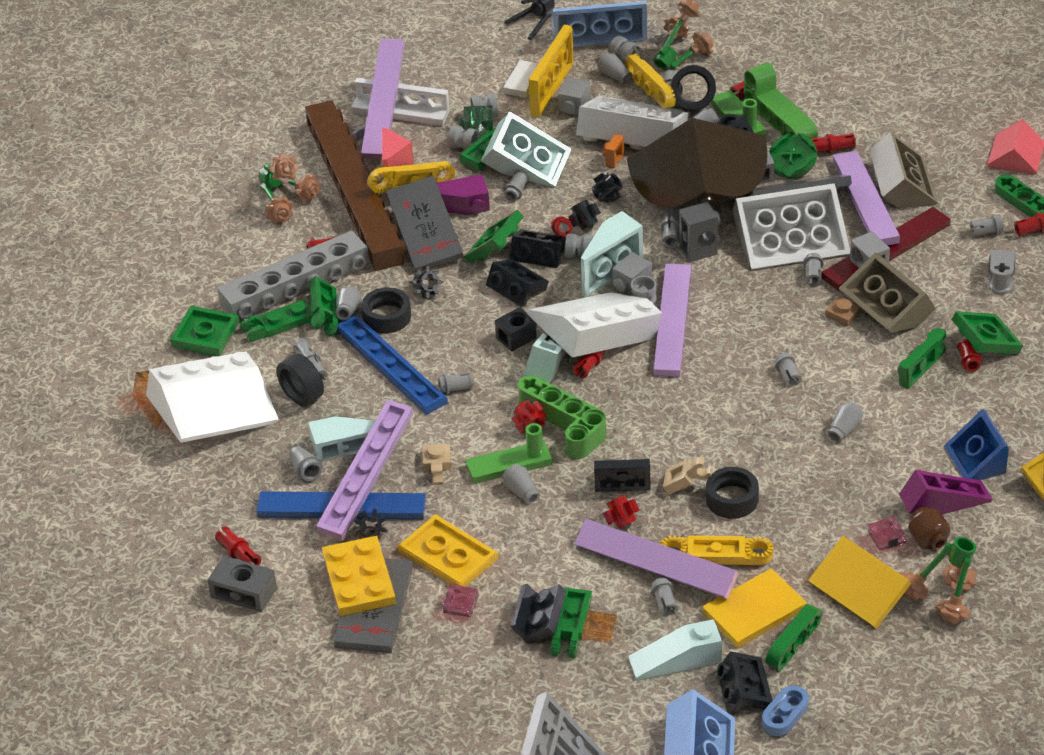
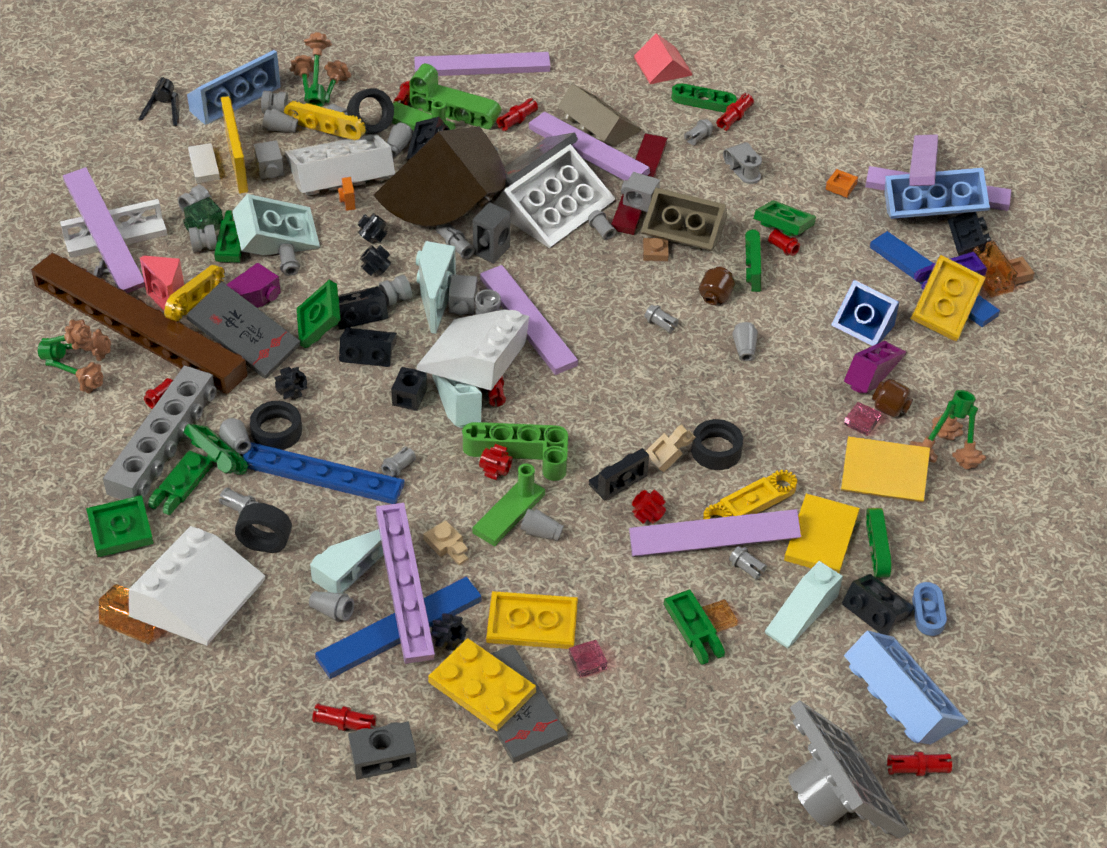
camera: 40 degrees left, 5 degrees up
black bracket [511,584,566,644] -> none
red pin [551,216,572,236] -> none
green tile [769,133,817,179] -> none
none -> lavender tile [414,52,550,76]
none -> reddish brown head [698,267,735,305]

